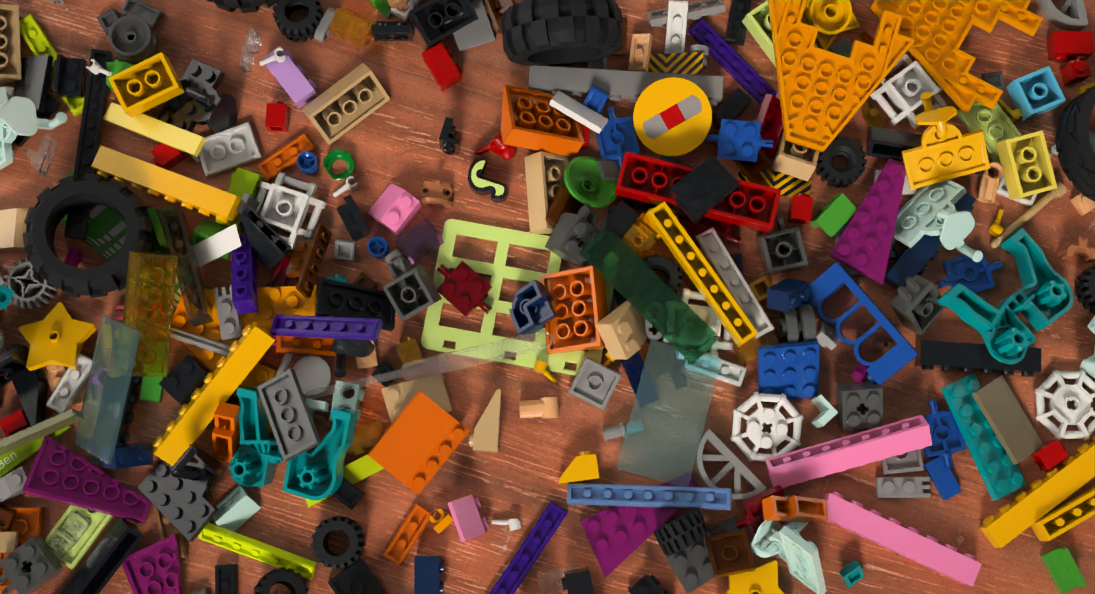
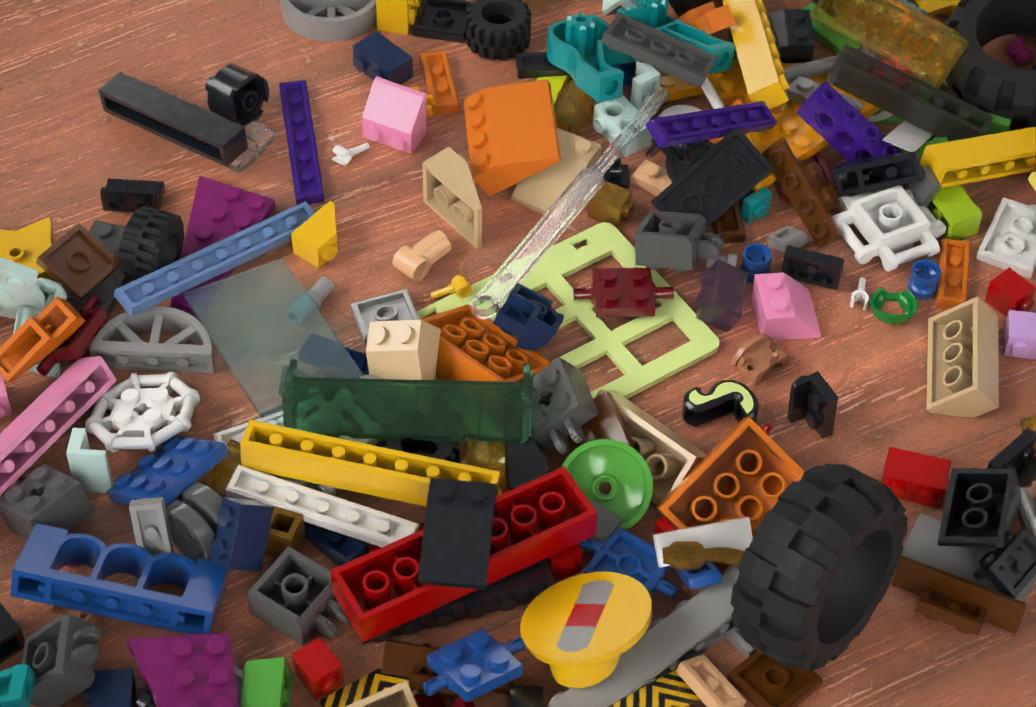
camera: 135 degrees right, 30 degrees down
none -> pearl gold piece [662,541,745,570]

